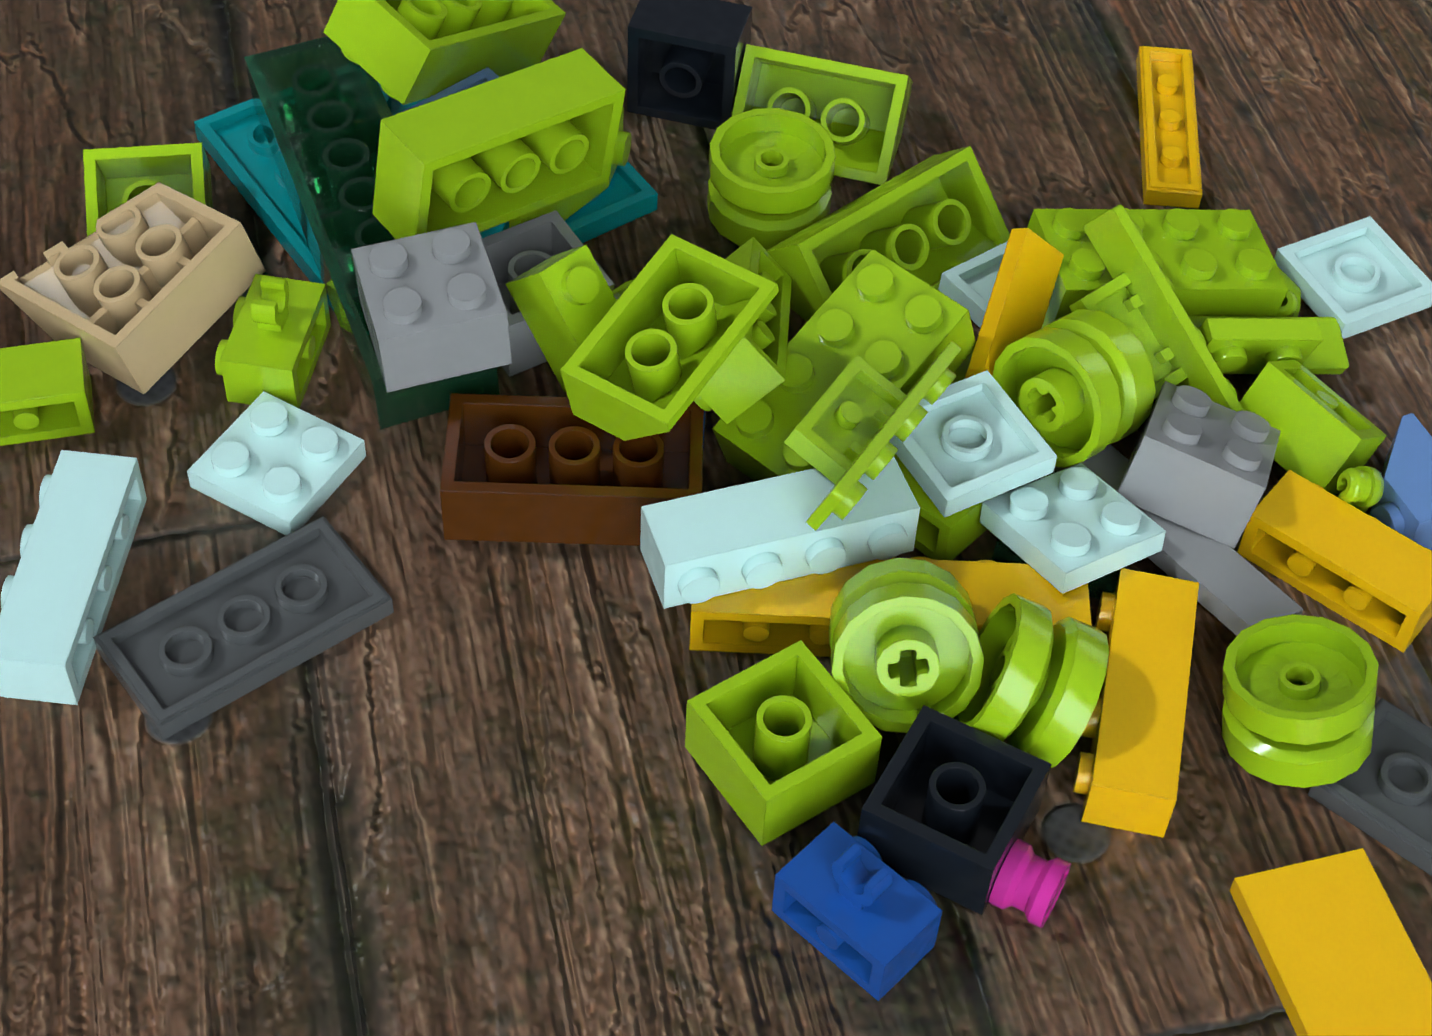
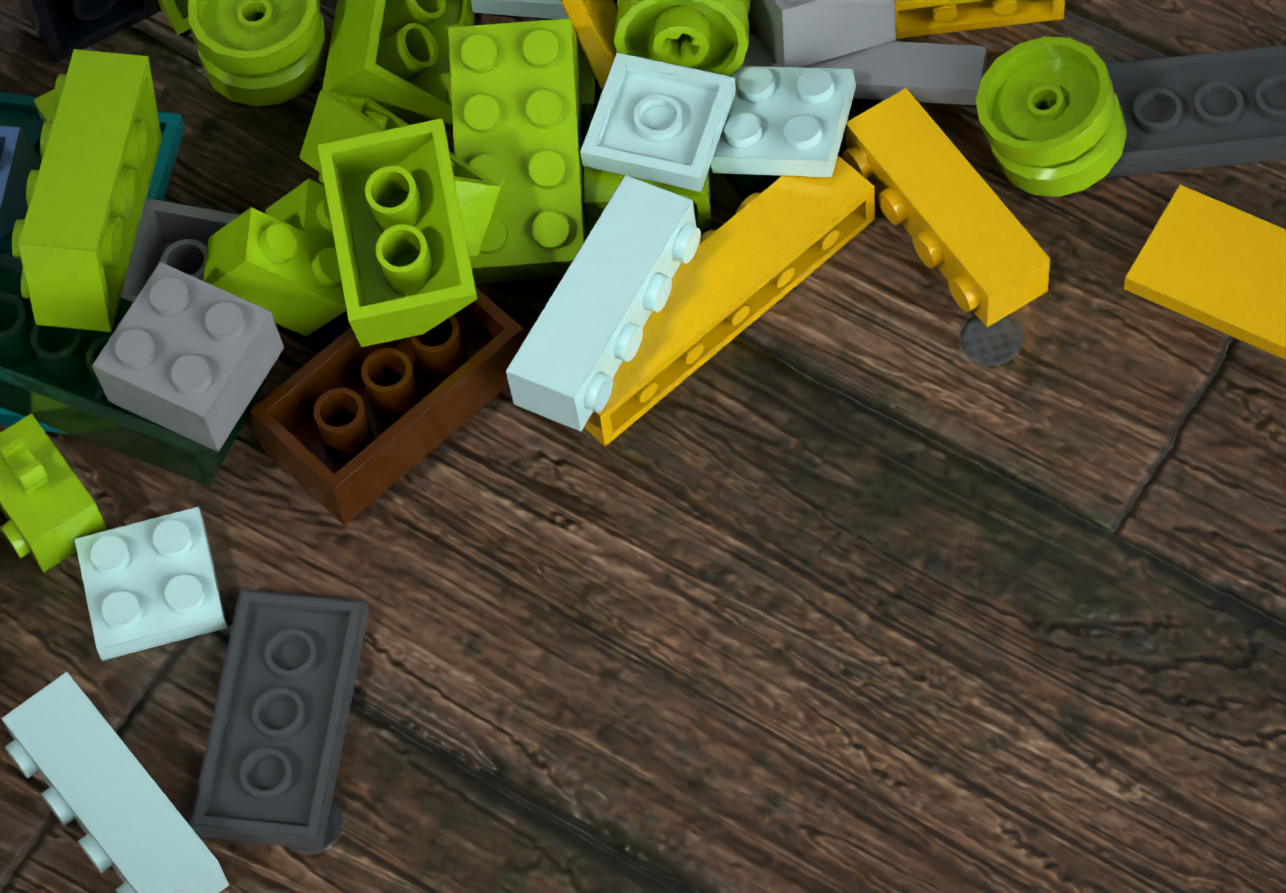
camera: 35 degrees left, 10 degrees up
lime brick [685,640,882,846] -> none
blue brick [772,821,943,1001] -> none
lime bracket [784,341,962,531] -> none
lime wheel [828,558,984,733] -> none
black brick [857,705,1052,915] -> none
lime wheel [953,593,1109,768] -> none
dark pink wheel [989,839,1071,928] -> none

